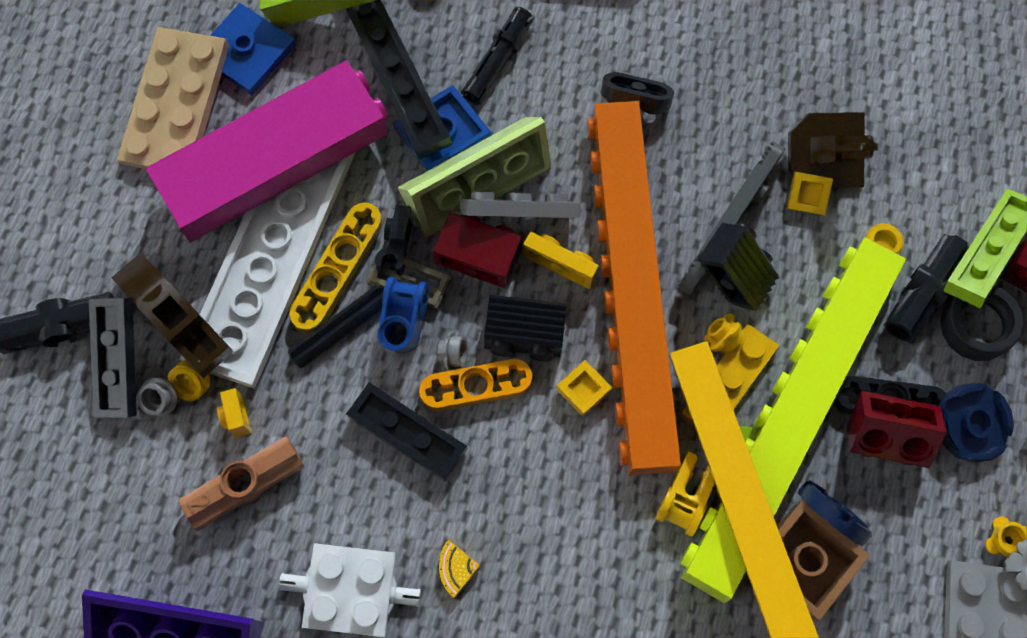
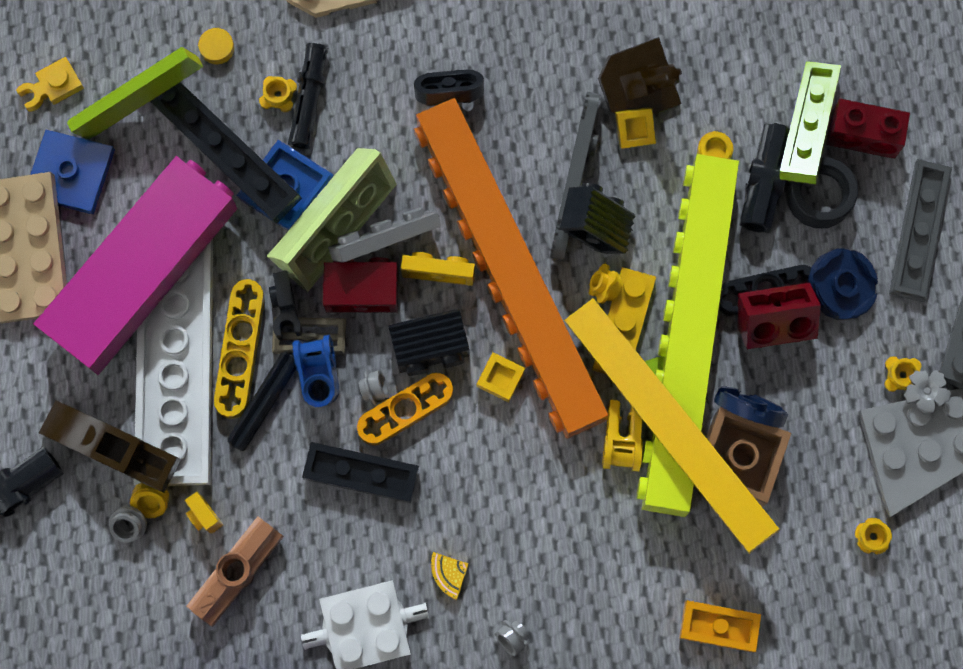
camera: 20 degrees left, 5 degrees up
black plate [89,298,137,418] -> none
none -> yellow plate [259,76,297,112]

